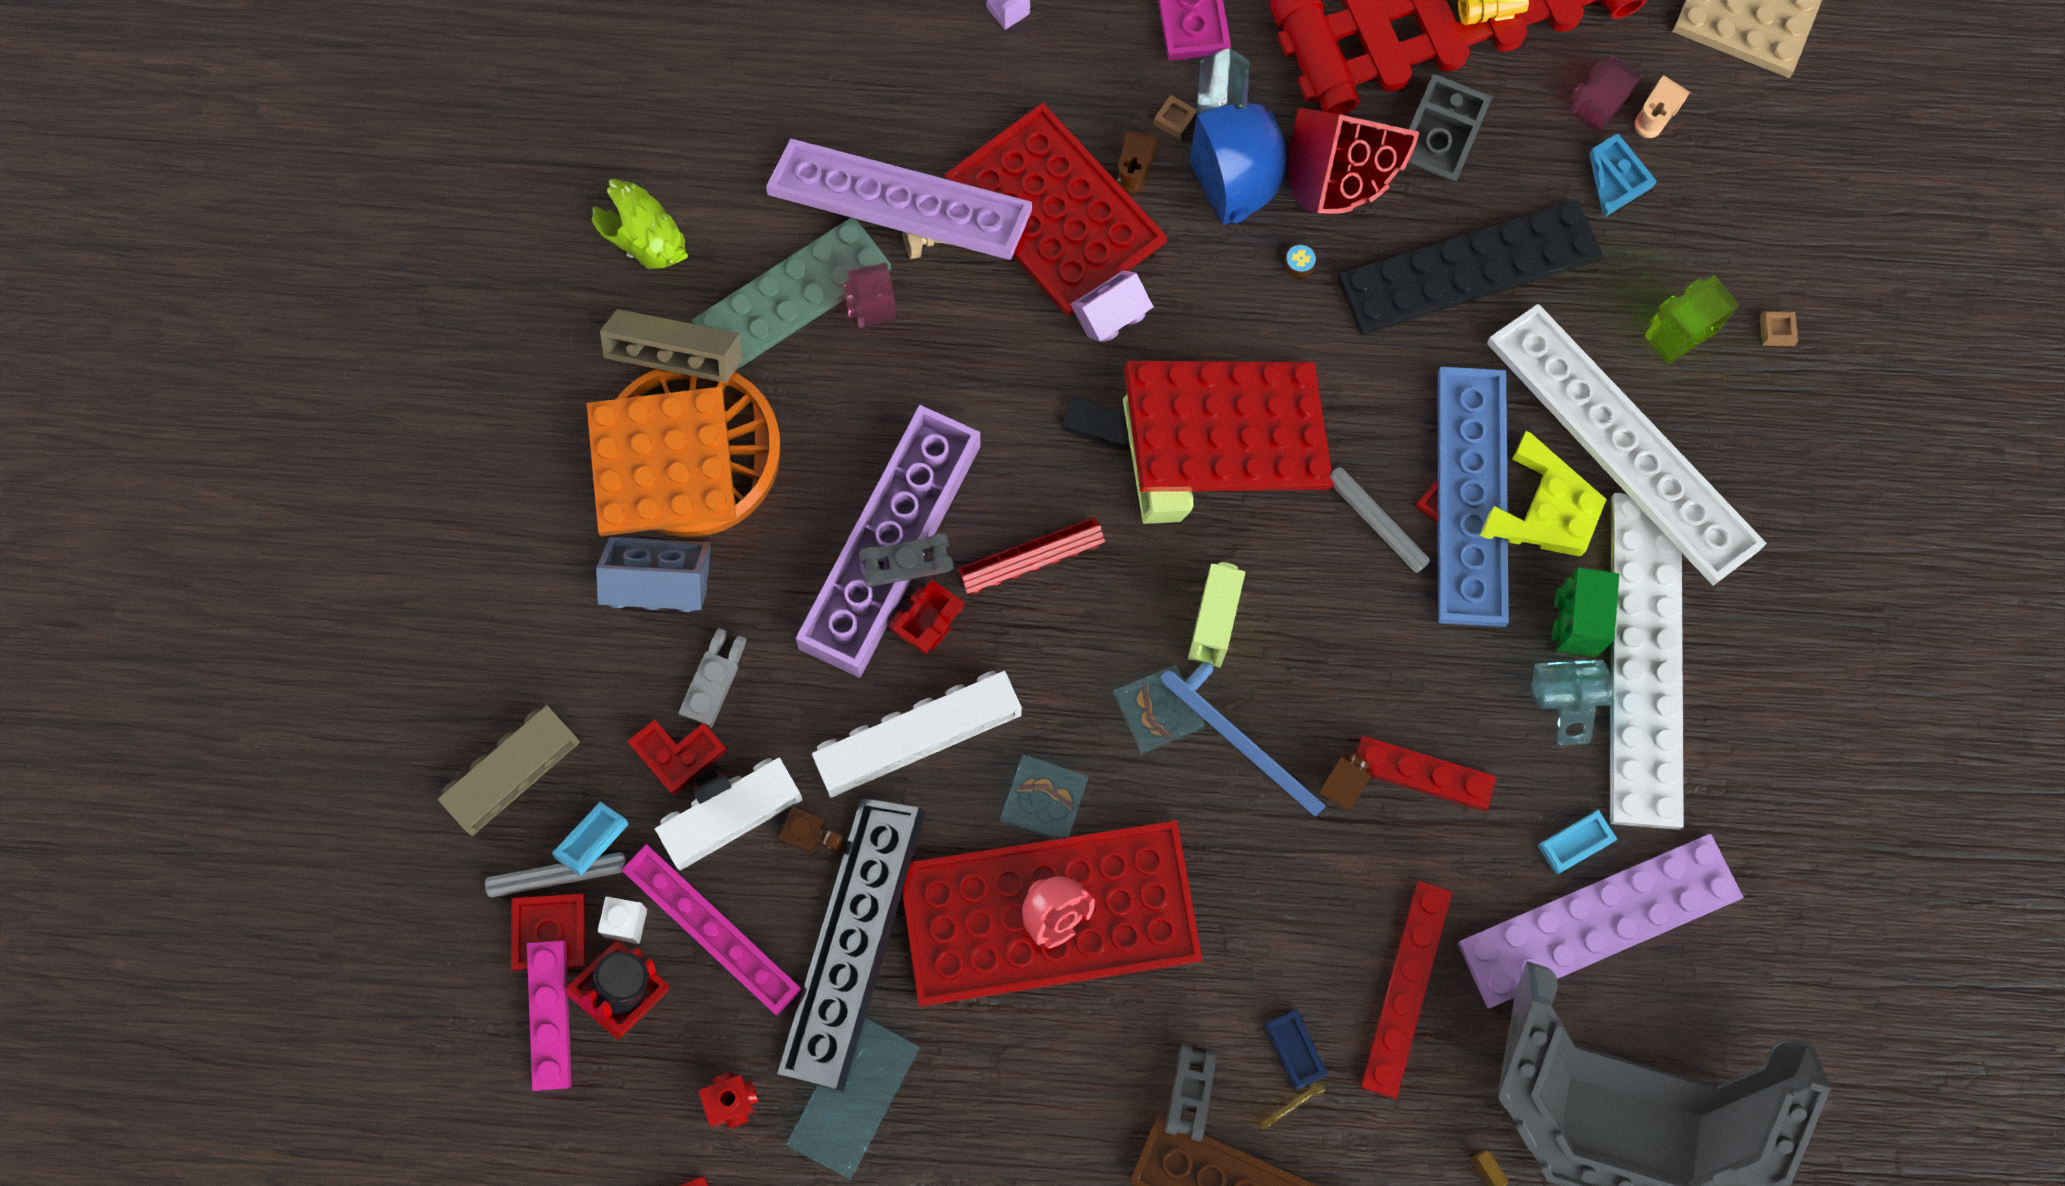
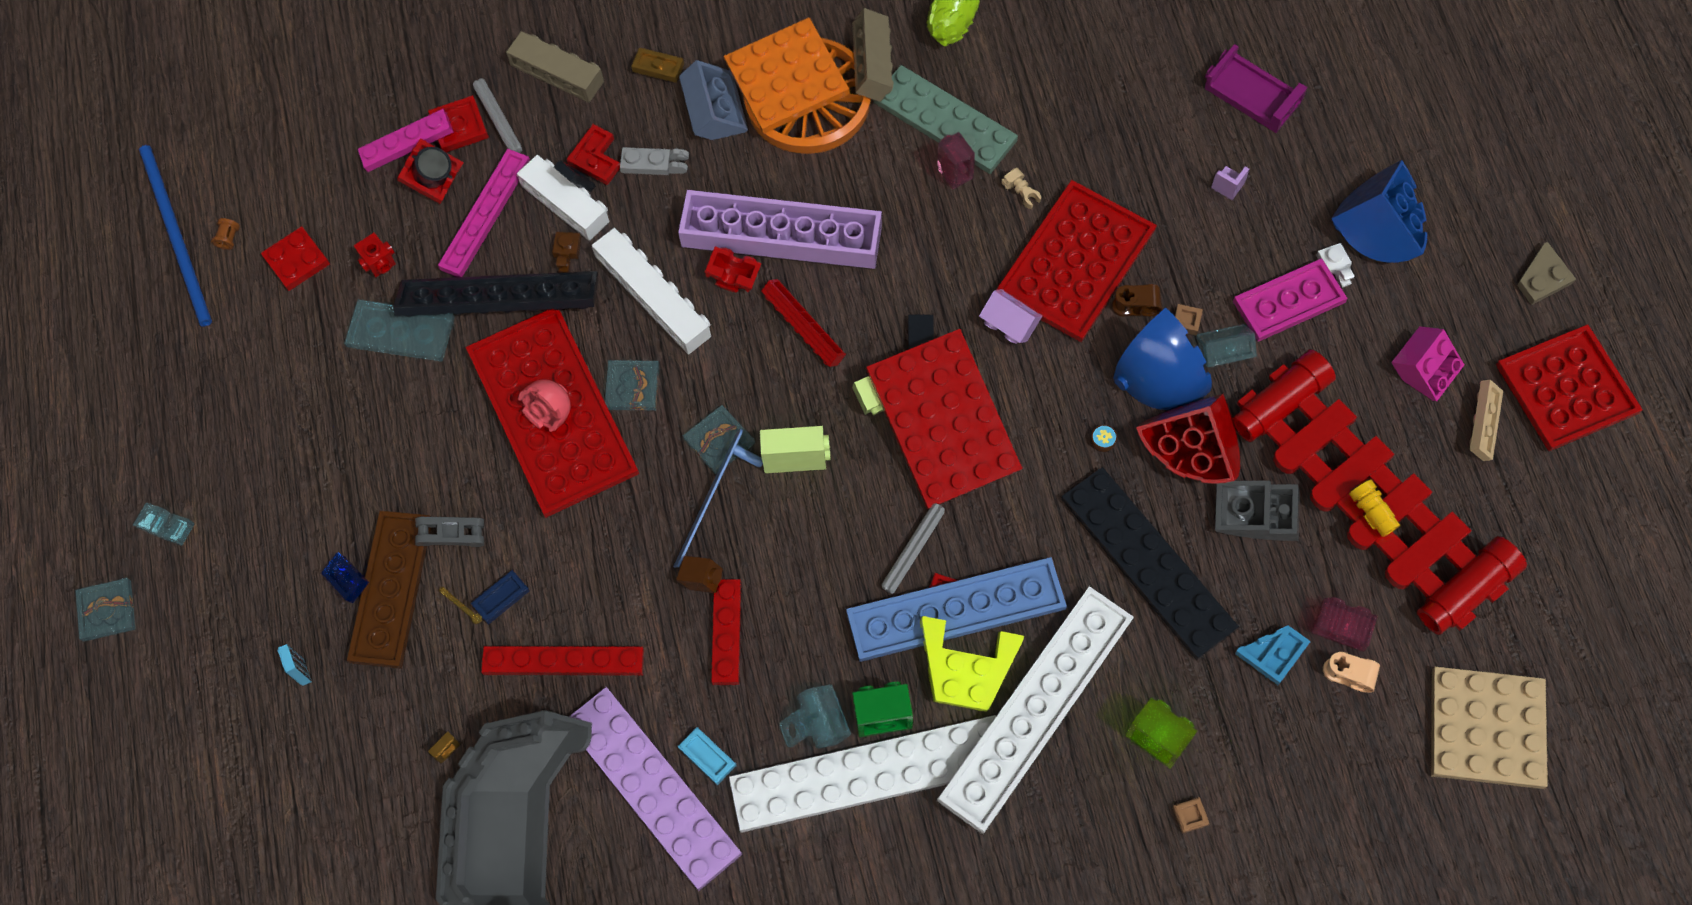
camera: 80 degrees right, 5 degrees down
medium azure tile [552,802,628,876] -> none
white brick [598,897,647,944] -> none
lavender plate [766,138,1032,260] -> none
dark grey plate [859,534,954,587] -> none
none -> pearl gold plate [631,47,684,83]

